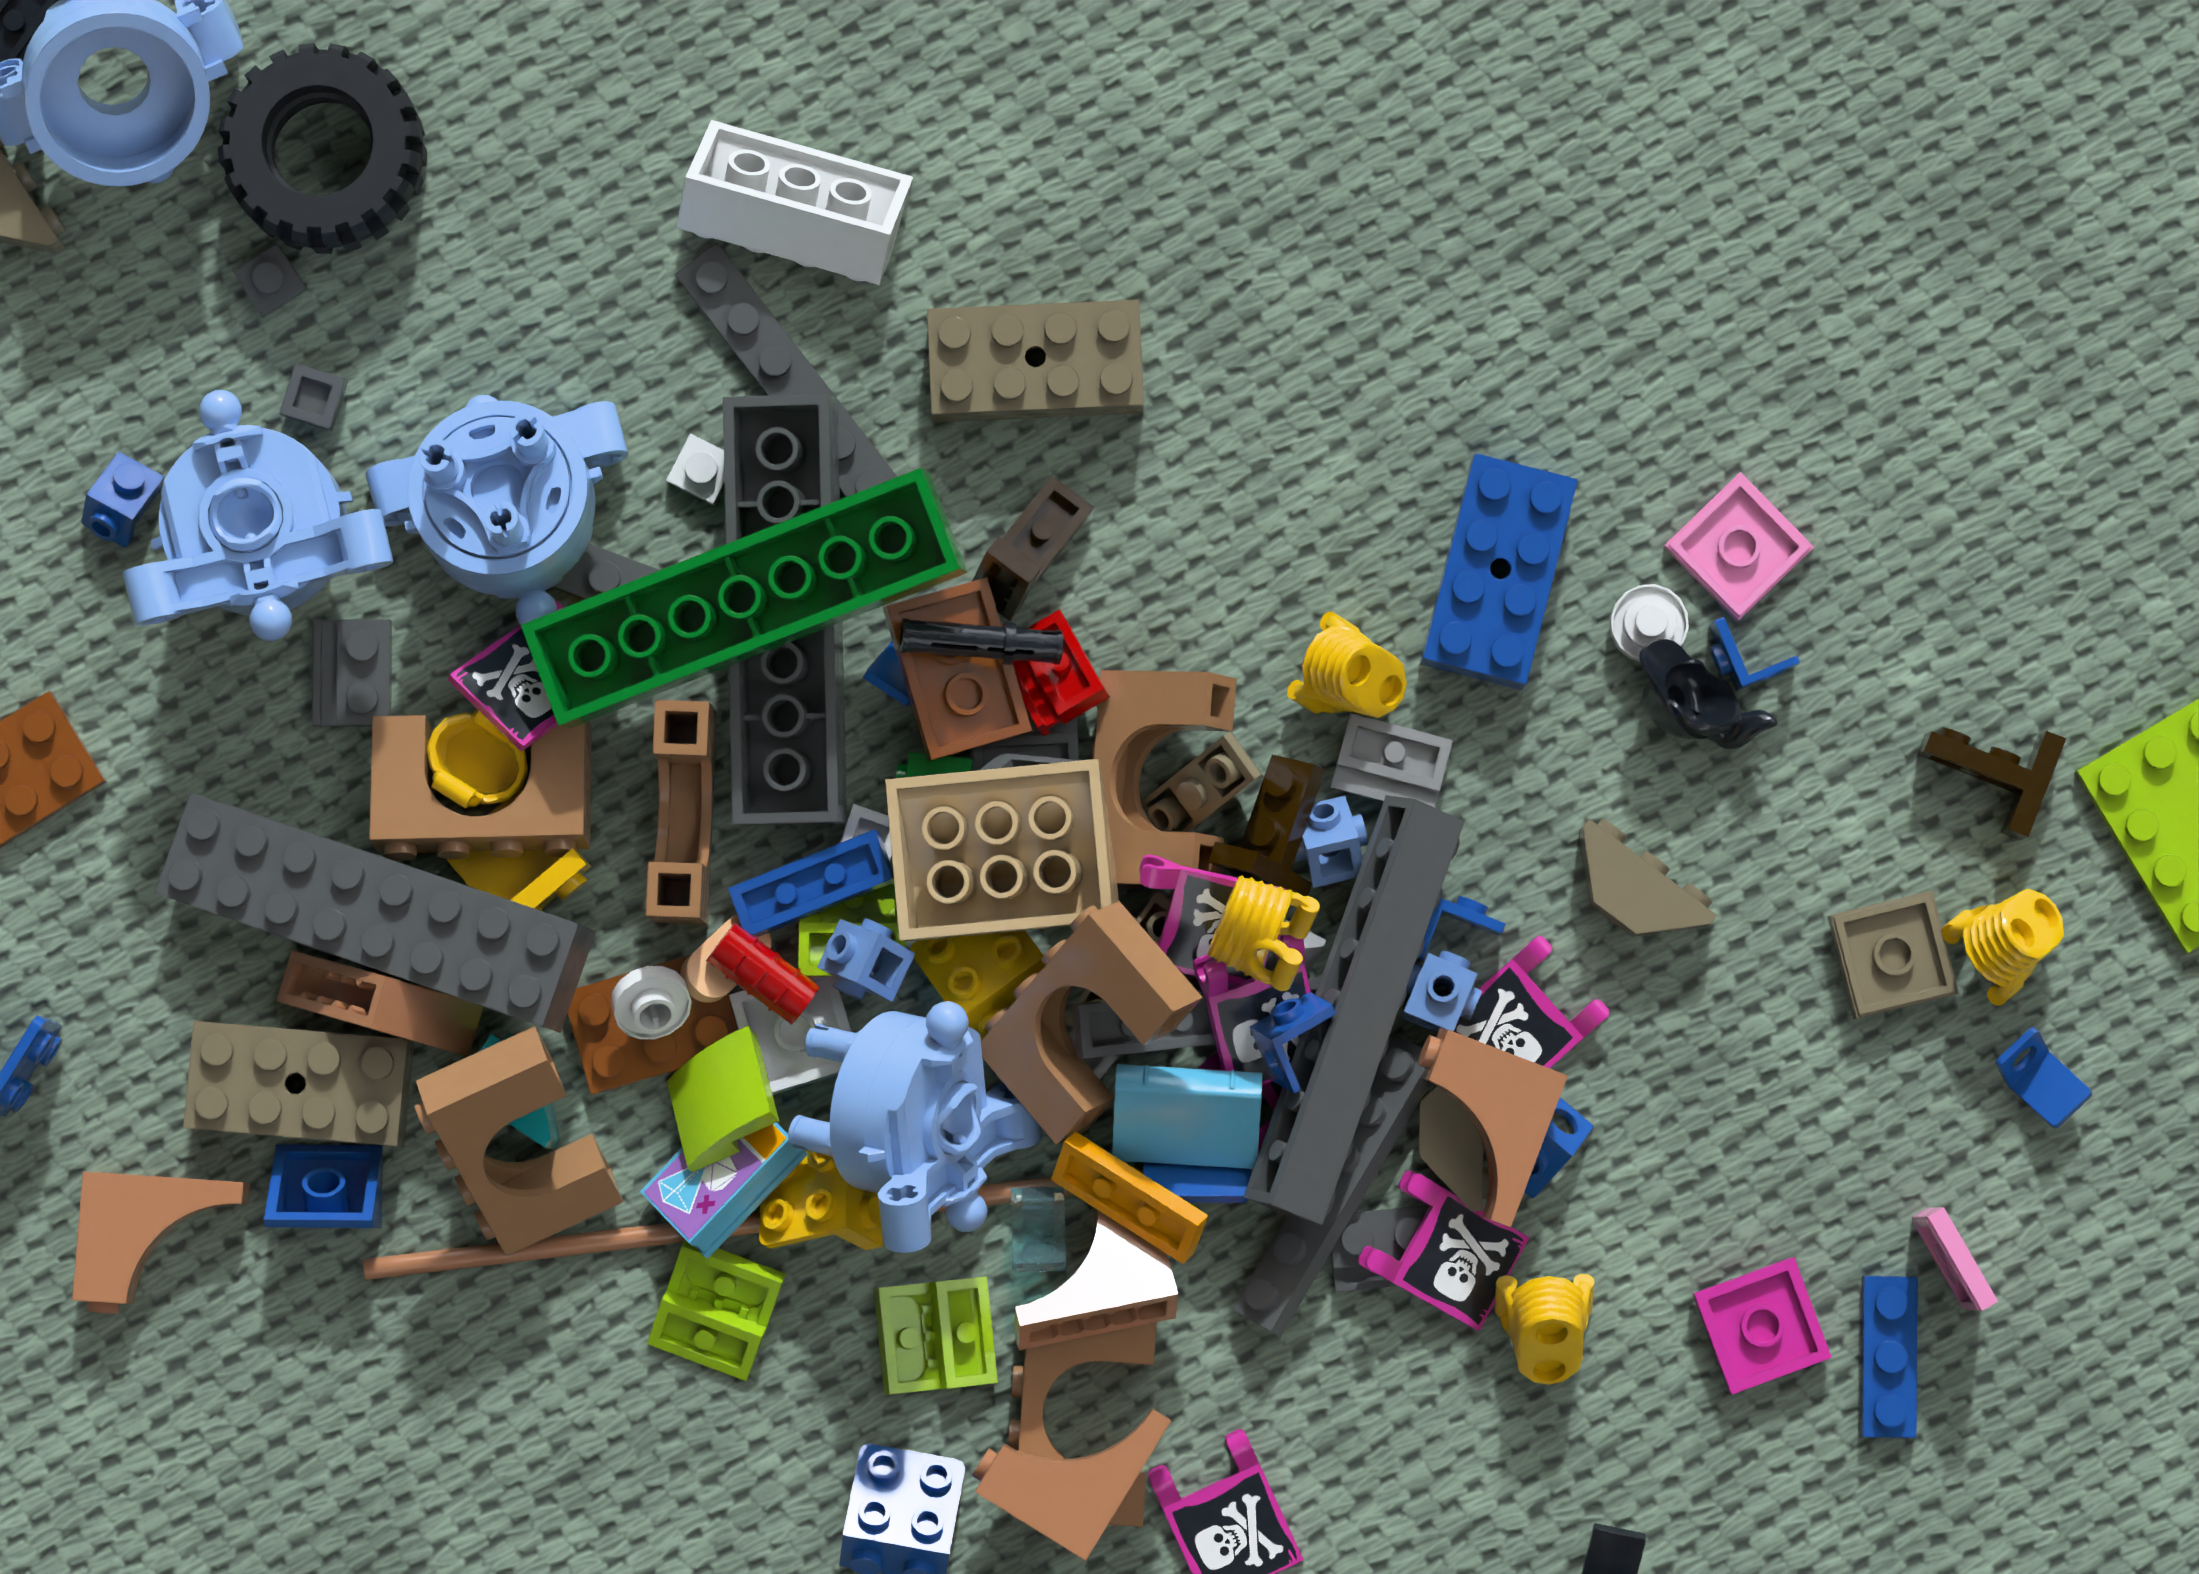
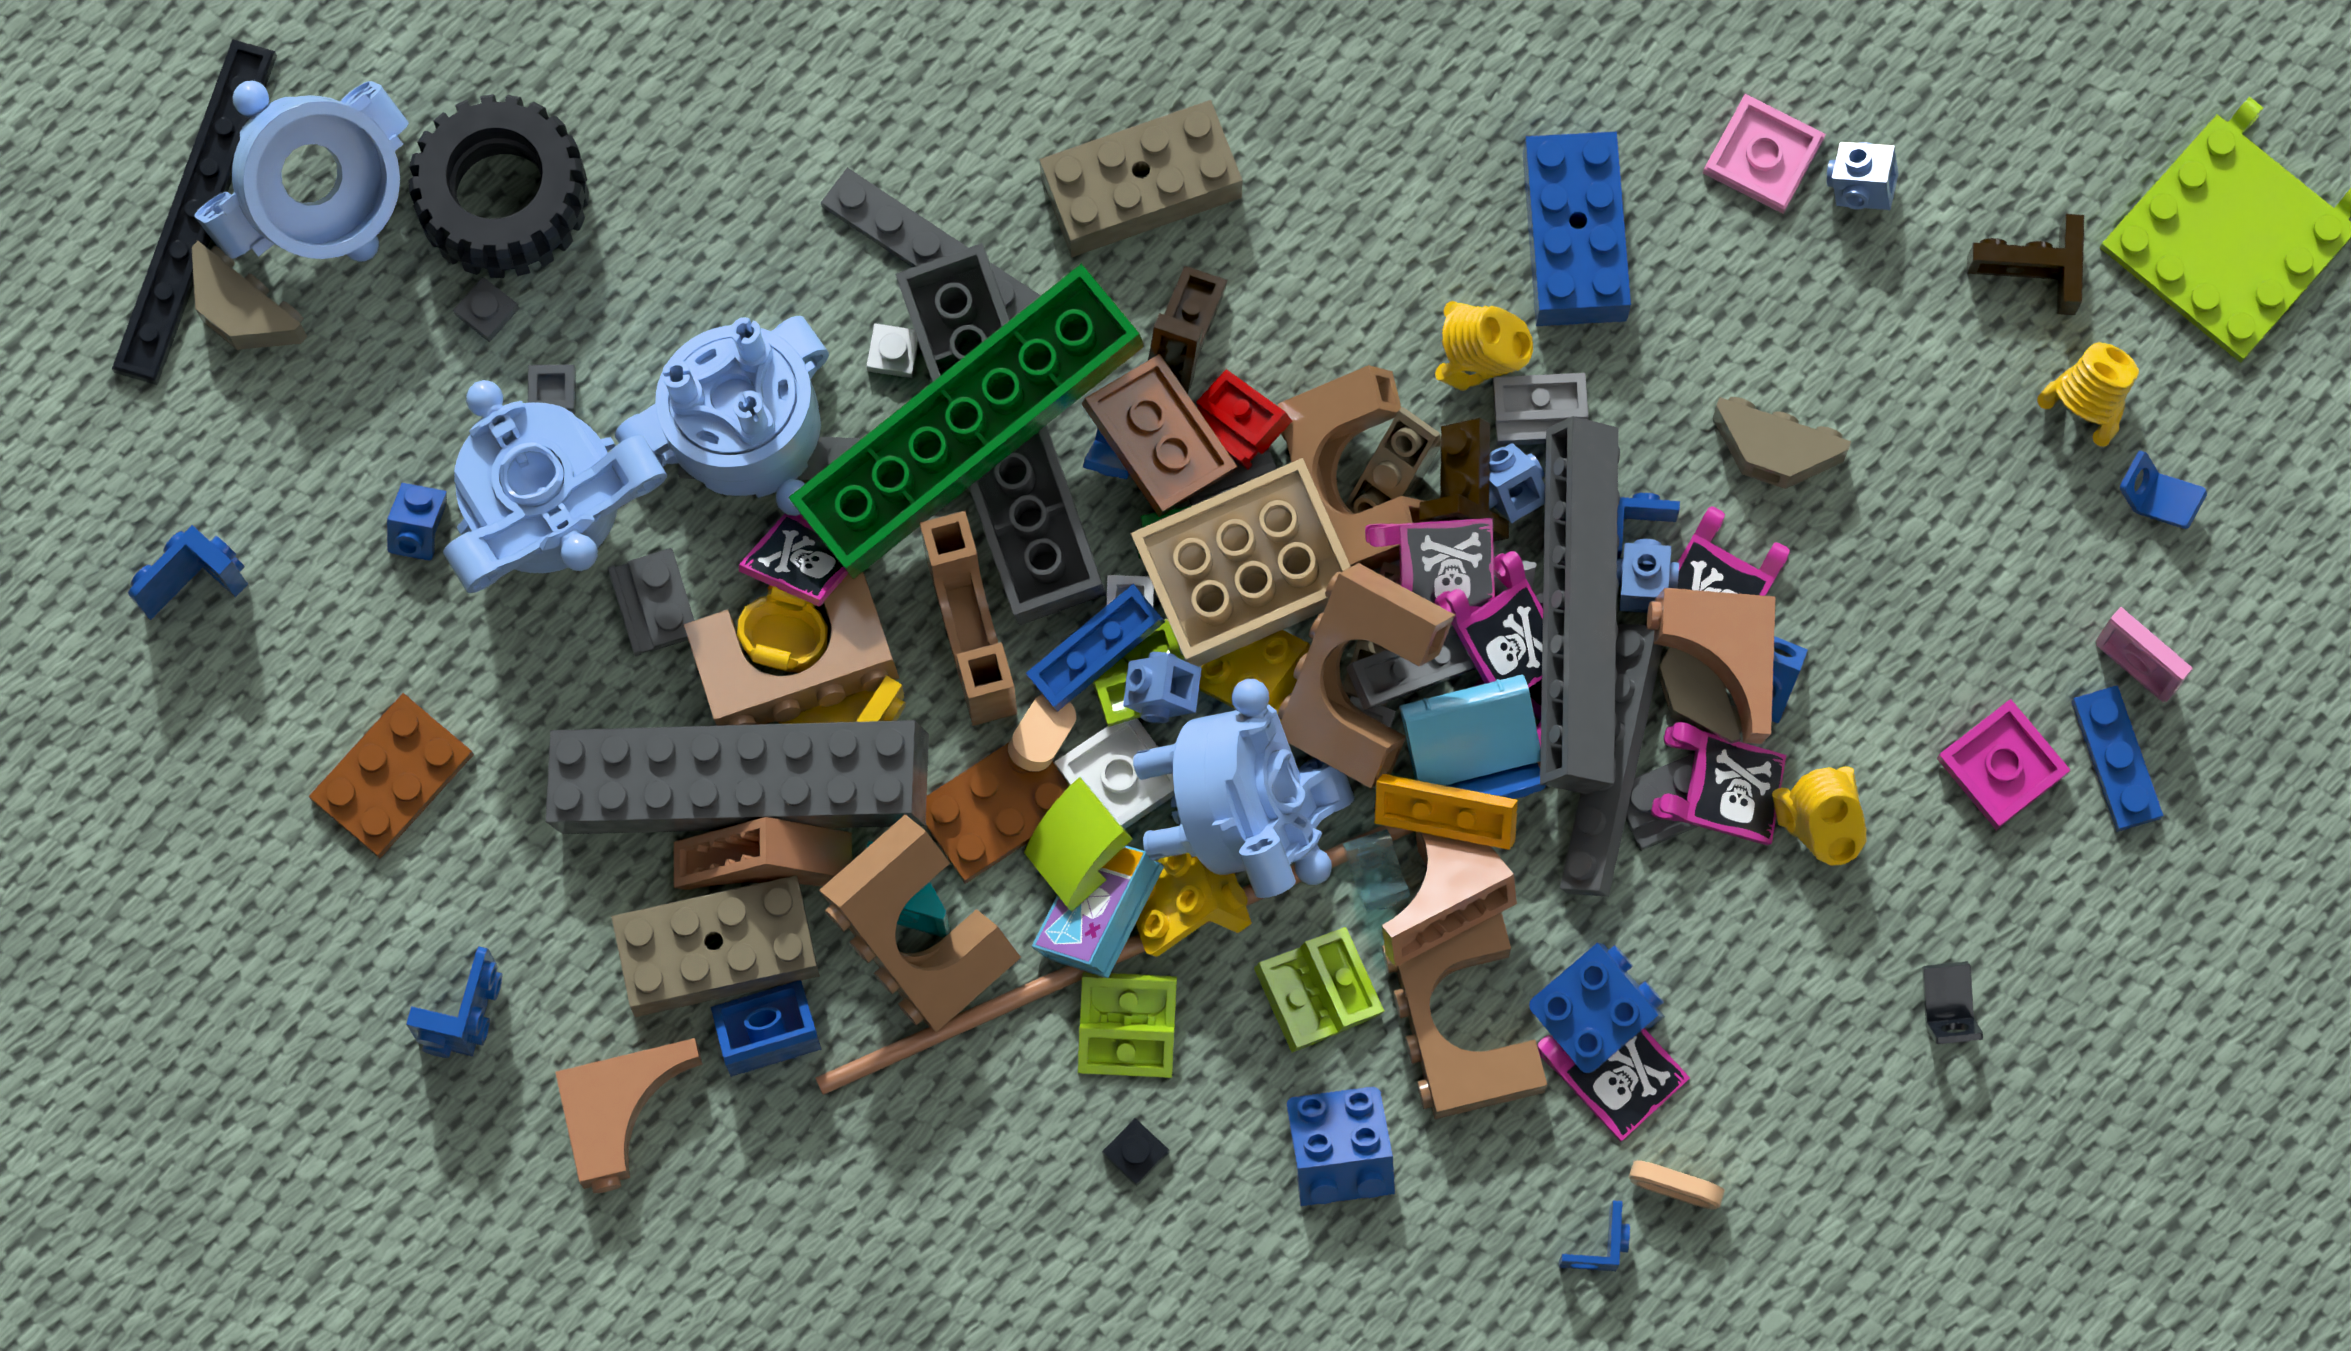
camera: 15 degrees left, 10 degrees down
white plate [610,966,692,1039] -> none
white slope [676,120,913,285] -> none
red axle [706,923,820,1025] -> none
black pin [899,618,1063,665] -> none
nougat arch [972,1408,1171,1561] -> none
yellow piece [1207,875,1320,991] -> none
blue bracket [1249,992,1336,1094] -> none
white plate [1609,584,1689,662] -> none
black hair [1639,639,1778,749] -> none
blue bracket [1709,617,1801,691] -> none
dark tan plate [1827,890,1959,1019] -> none
none -> black plate [1102,1118,1170,1187]
none -> blue bracket [1529,943,1665,1073]
none -> medium blue brick [1827,142,1899,210]

